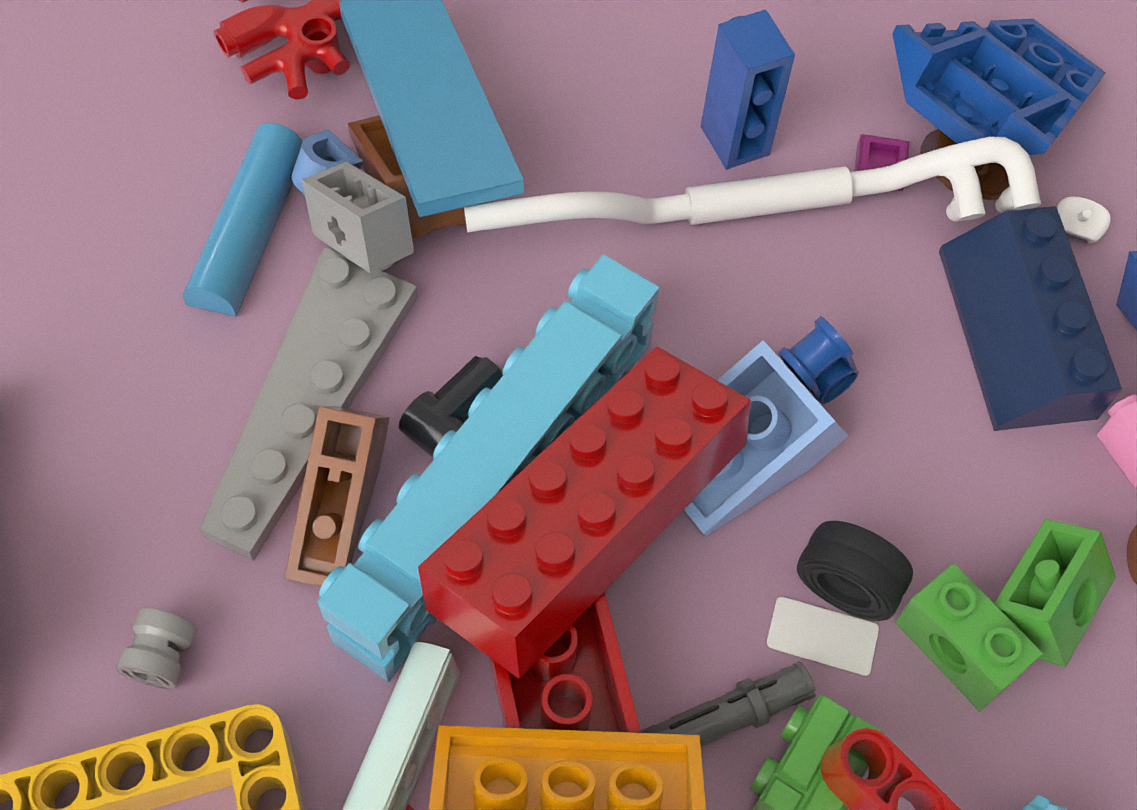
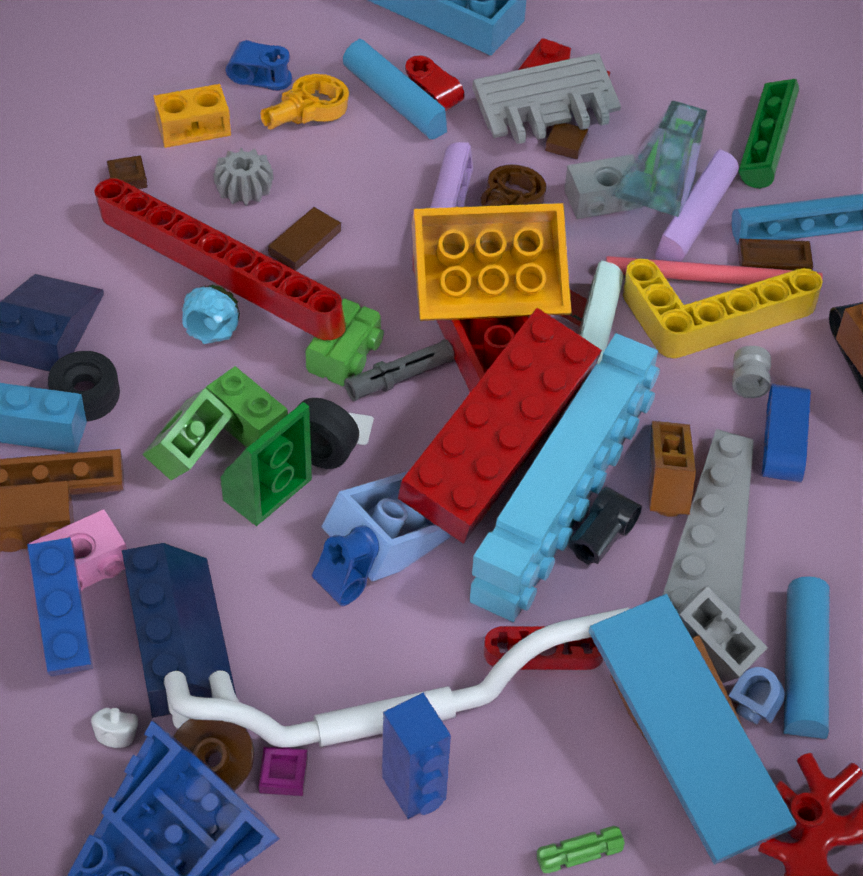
camera: 175 degrees right, 10 degrees down
none -> green slope [220,402,312,527]
none -> red beam [483,626,603,670]
none -> bright green axle [537,825,625,874]
none -> blue beam [762,383,811,483]

